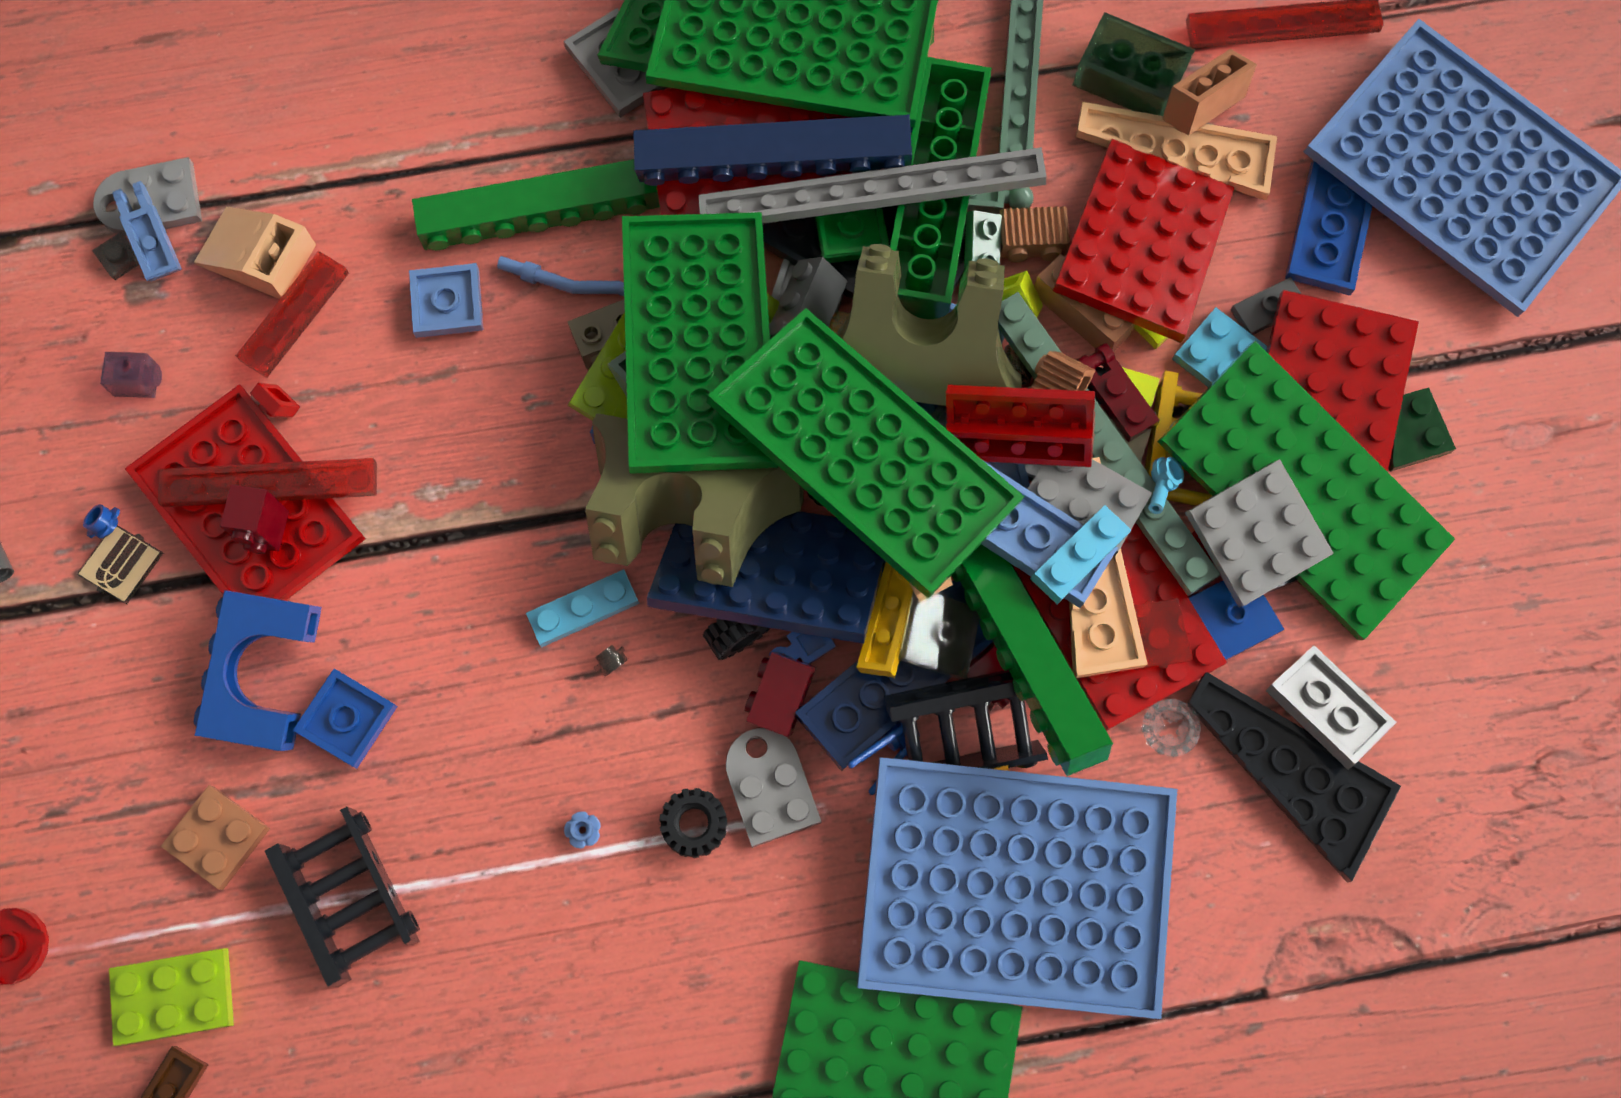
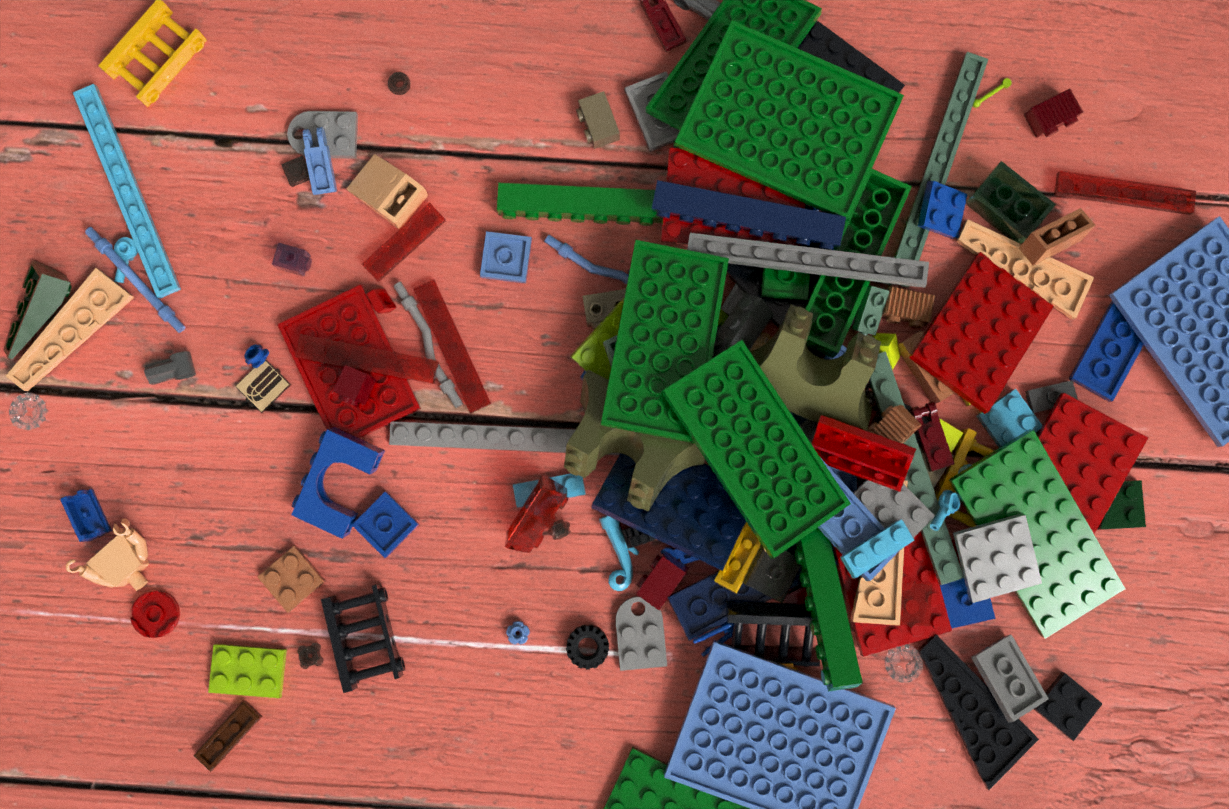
camera: 15 degrees right, 10 degrees up
none -> clear smoke plate [297,643,324,669]
none -> clear smoke plate [388,72,411,95]
none -> light grey plate [389,422,620,455]
none -> light grey bar [393,282,463,408]
none -> clear red plate [413,280,492,414]
none -> clear red slope [505,474,569,553]
none -> dark tan brick [576,91,620,149]
none -> medium azure plant [599,515,639,591]
none -> blue plate [918,181,967,239]
none -> black plate [1034,672,1102,741]

